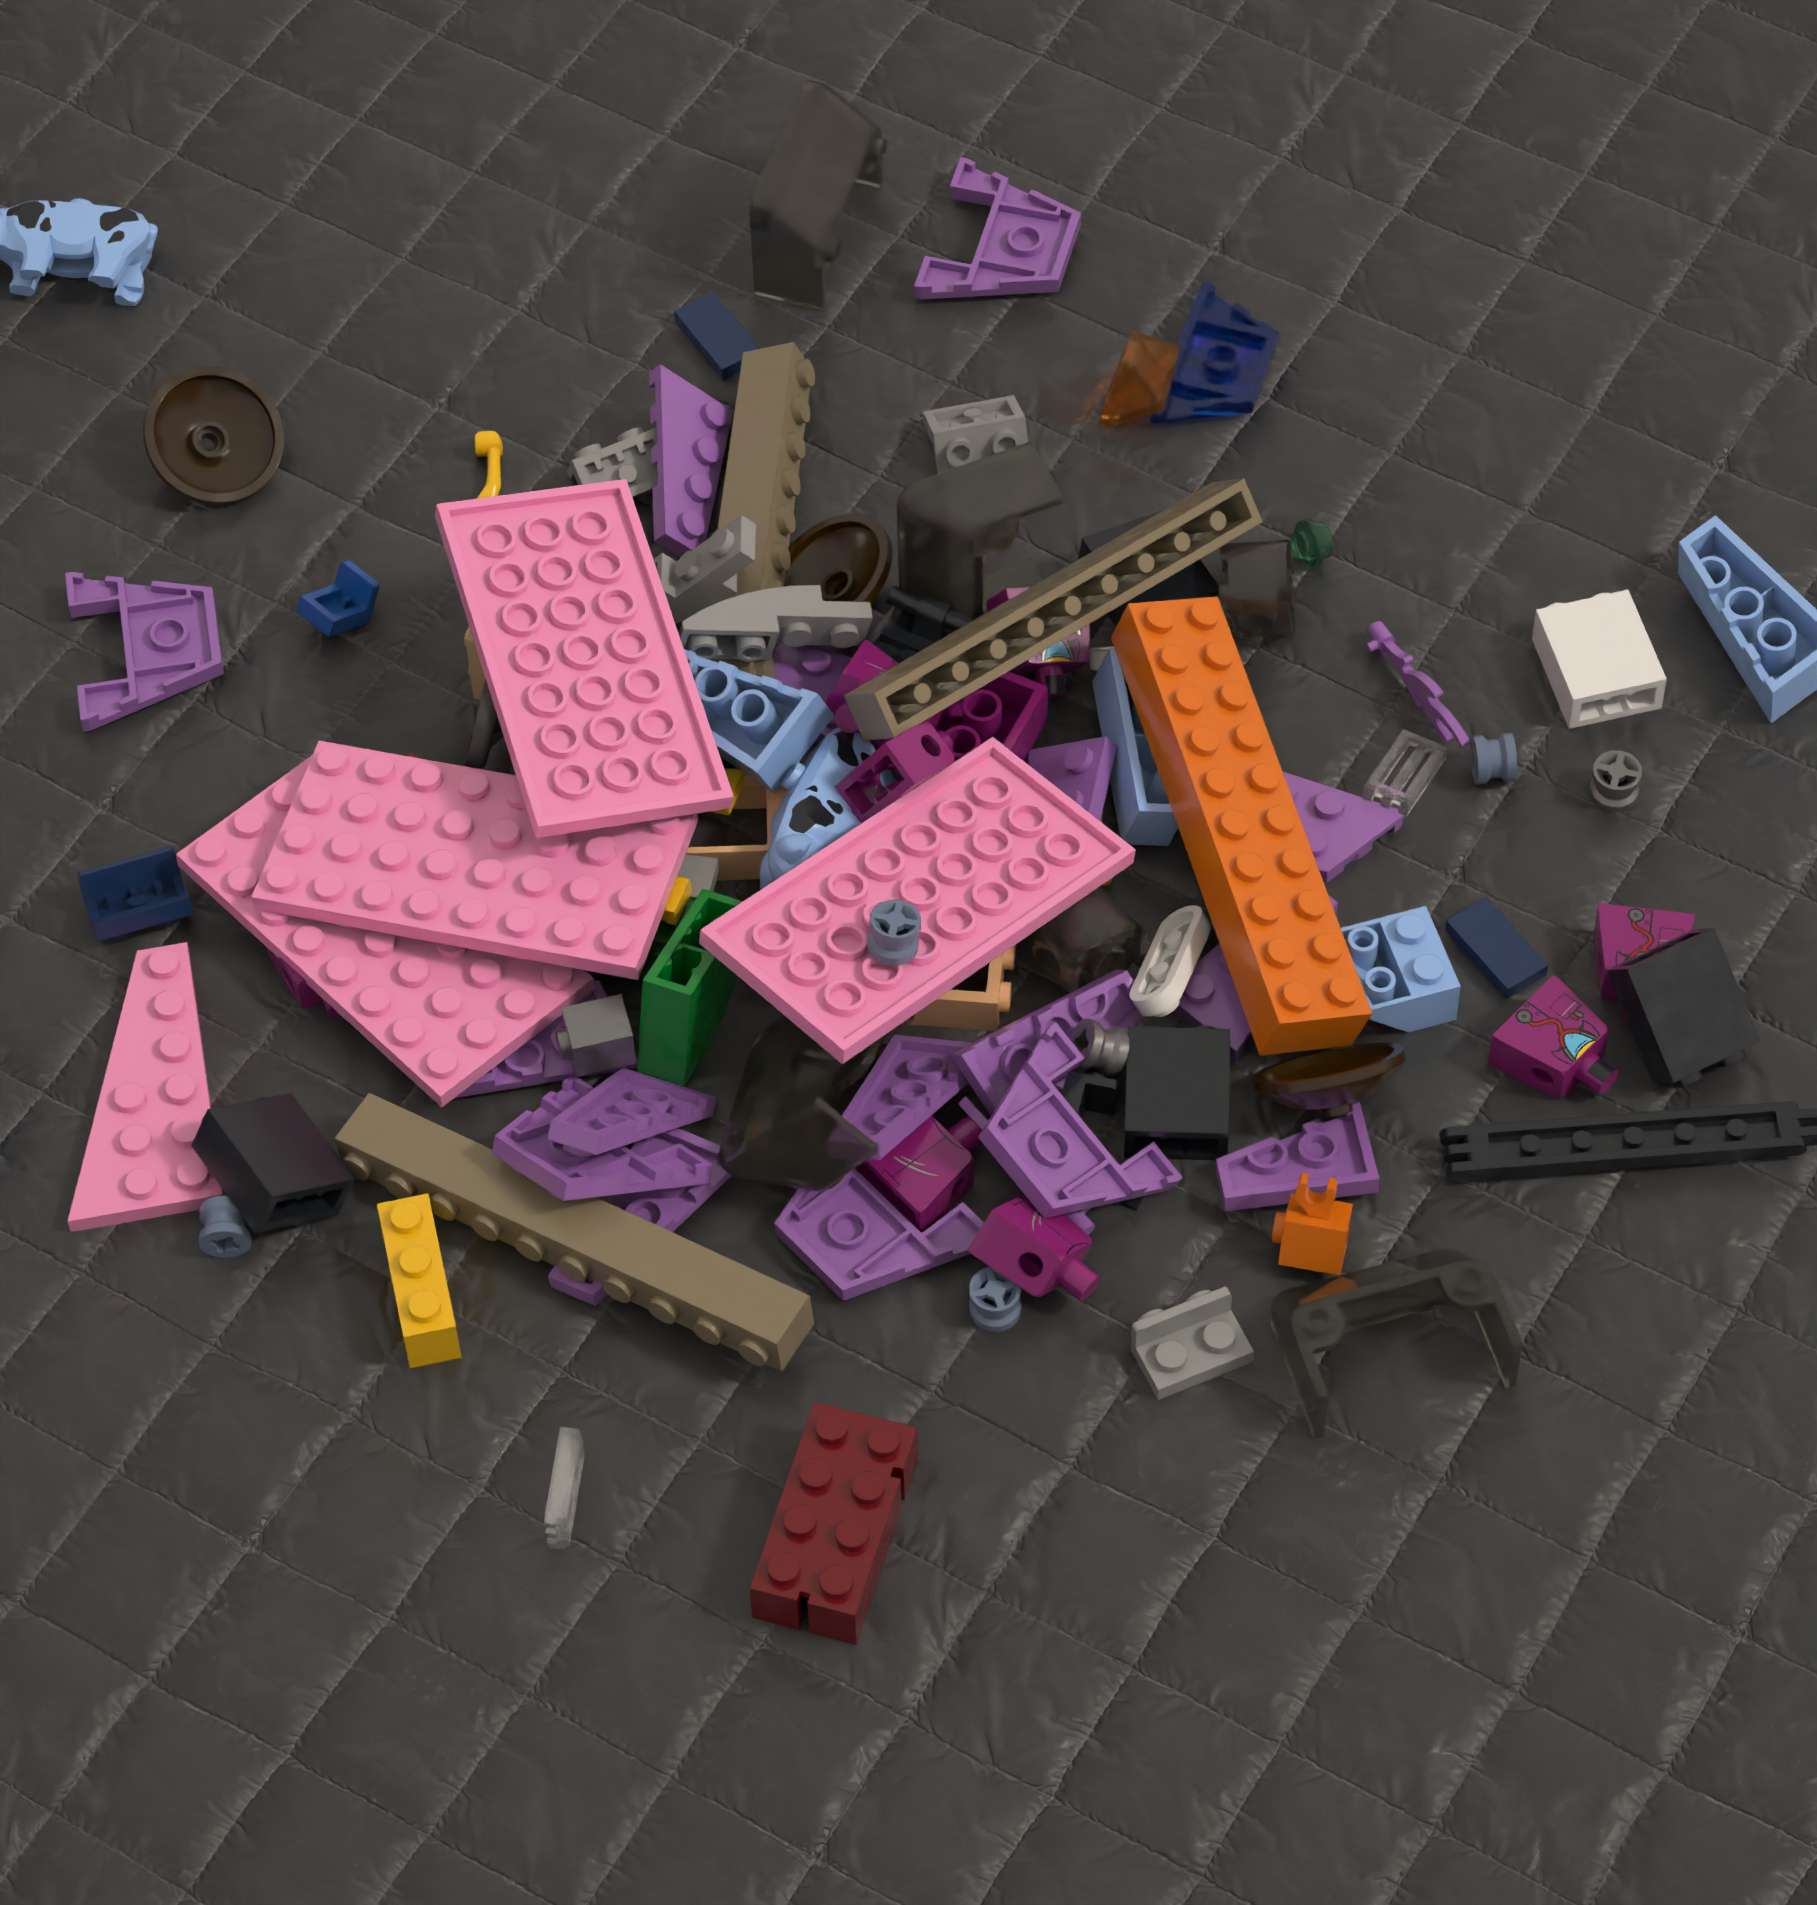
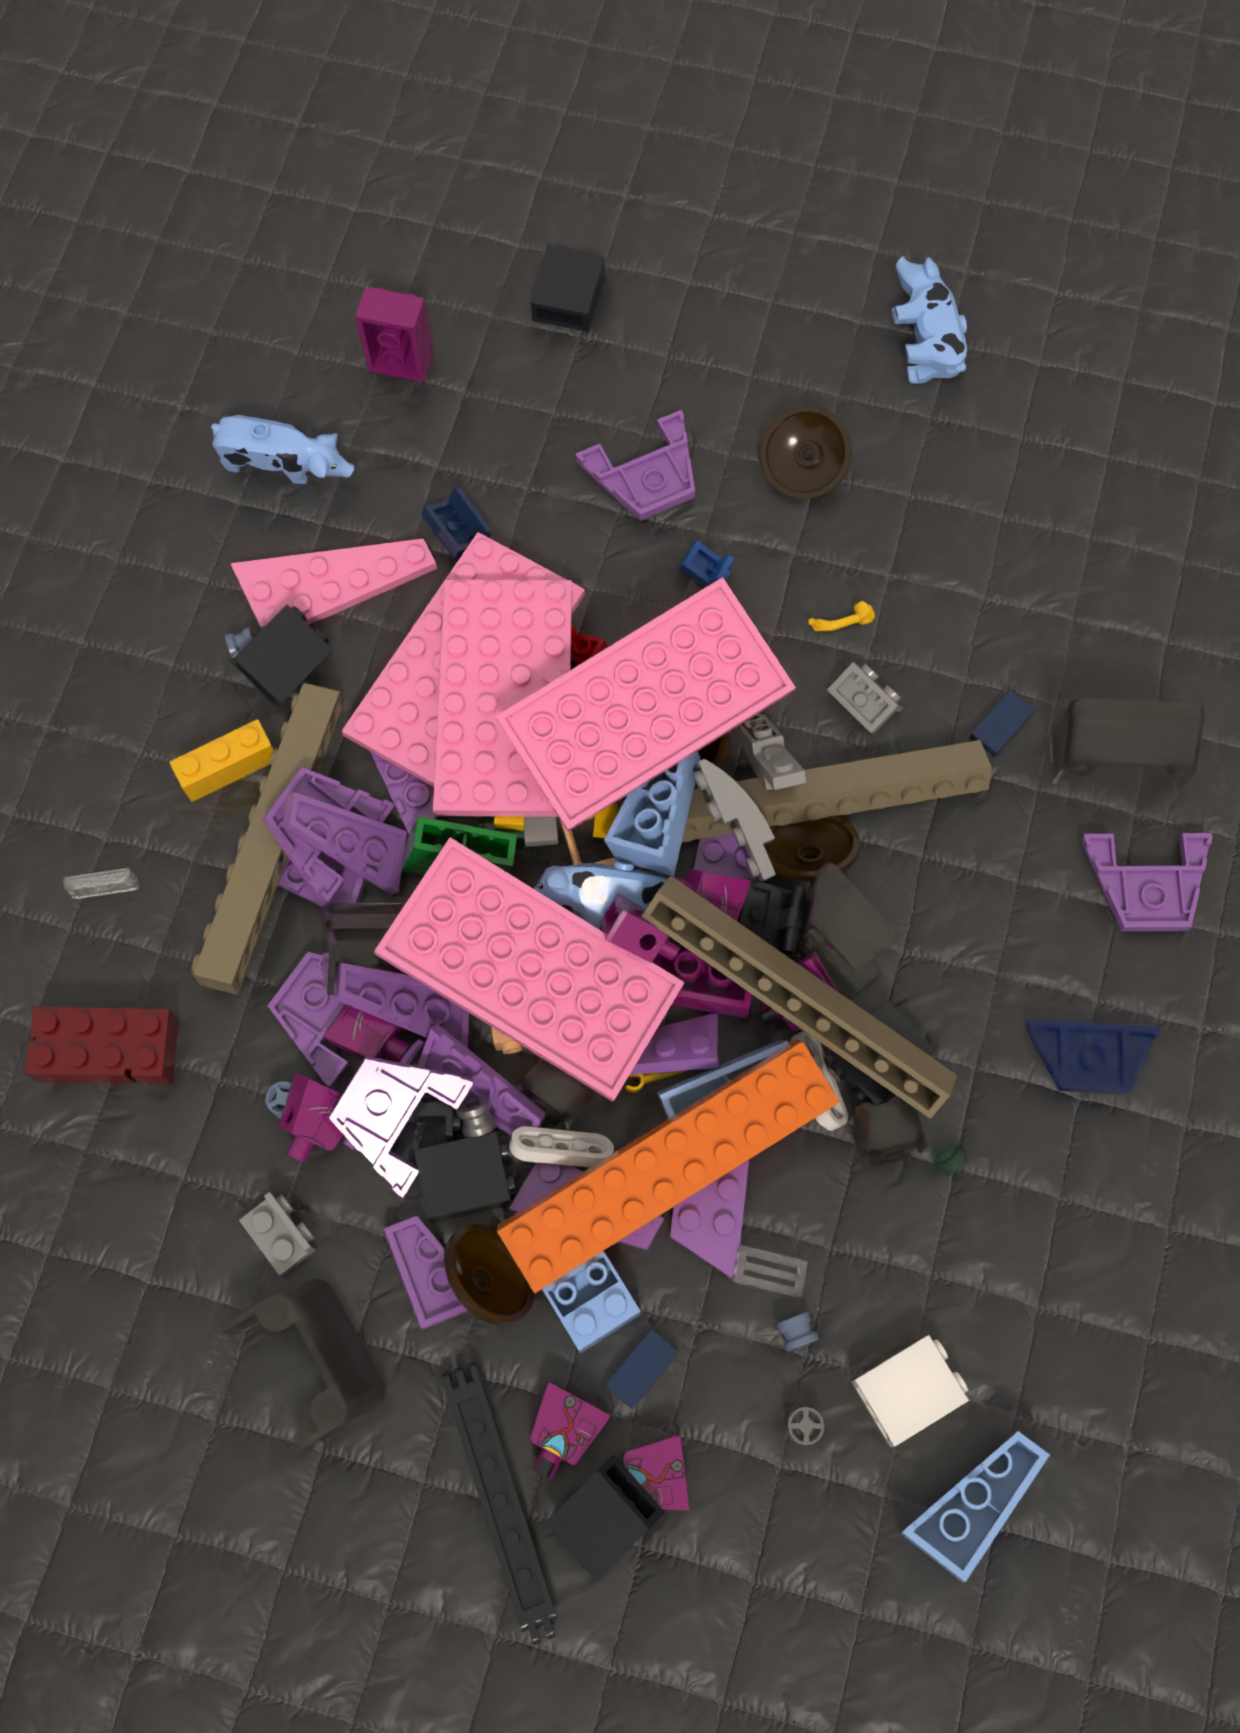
camera: 75 degrees right, 15 degrees up
flat silver brick [555,994,636,1077] -> none
medium lavender wing [649,364,733,558] -> none
sand blue wheel [867,900,921,966] -> none
light grey bracket [923,395,1029,475] -> none
clear orange slope [1098,330,1180,427] -> none
orange brick [1271,1172,1353,1275] -> none
medium lavender piece [1366,621,1470,748] -> none

